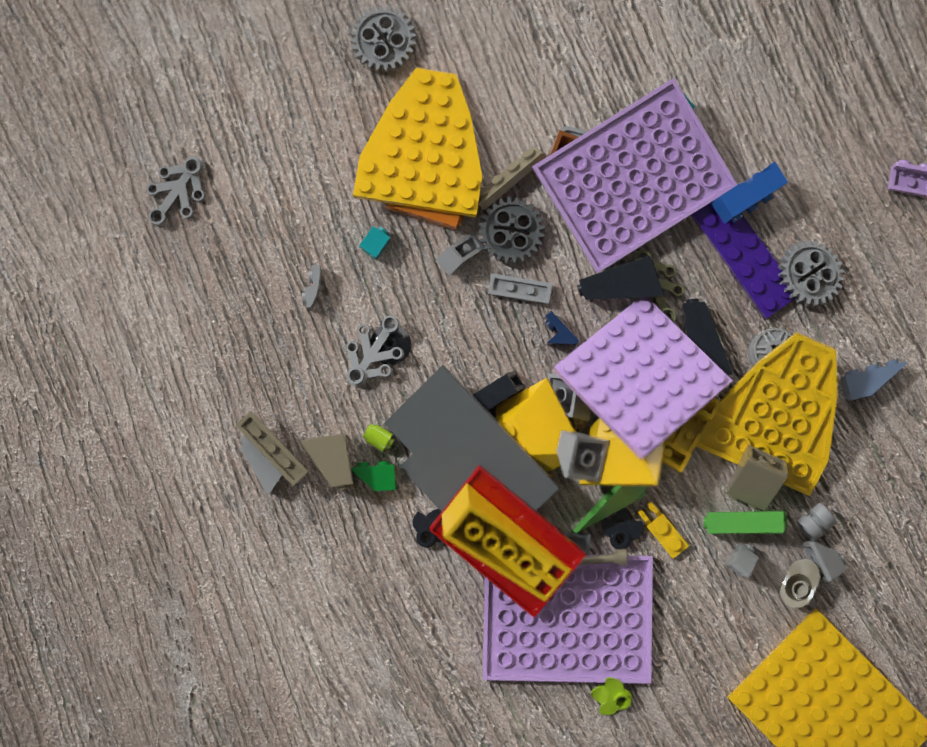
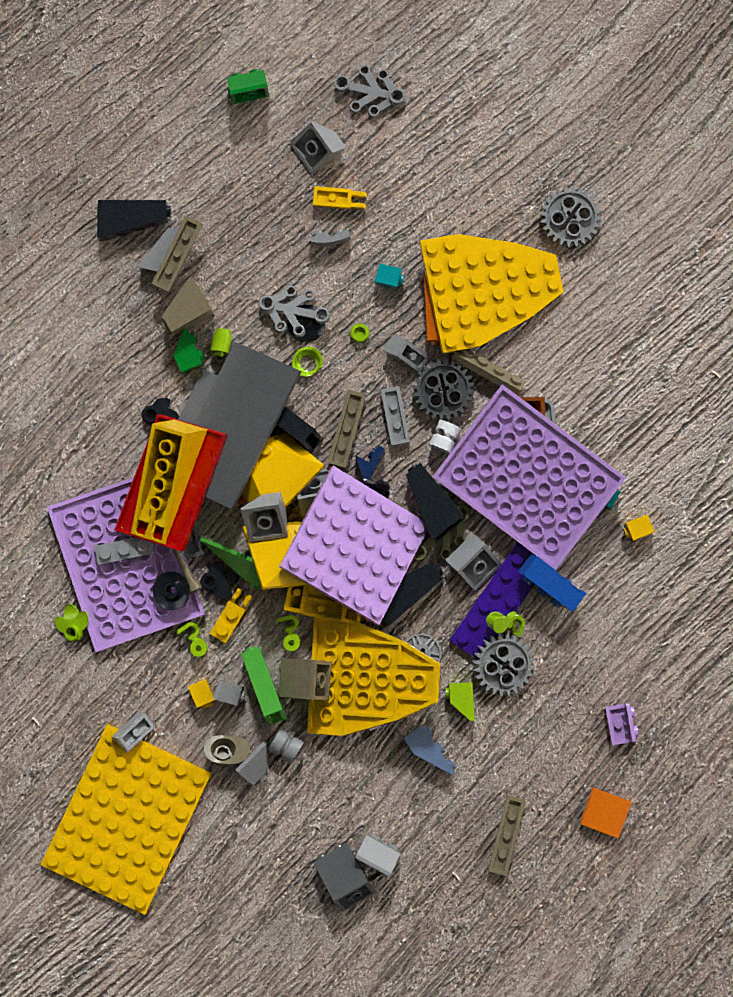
camera: 80 degrees right, 0 degrees up
none -> light grey plate [94,537,155,565]
none -> black slope [97,200,171,241]
none -> light grey slope [112,712,155,752]
none -> black dish [153,571,190,610]
none -> lime leg [177,622,208,657]
none -> yellow brick [188,679,215,710]
none -> green slope [227,69,270,105]
none -> lime leg [276,615,300,651]
none -> light grey slope [290,121,346,174]
none -> lime piece [292,346,323,377]
none -> yellow hinge [313,186,367,210]
none -> dark tan plate [327,390,366,468]
none -> lime tile [350,323,369,343]
none -> black plate [360,477,390,498]
none -> white wheel [429,420,462,454]
none -> lime slope [445,682,475,721]
none -> light grey slope [446,533,502,591]
none -> lime leg [486,611,525,637]
none -> yellow brick [623,514,655,542]

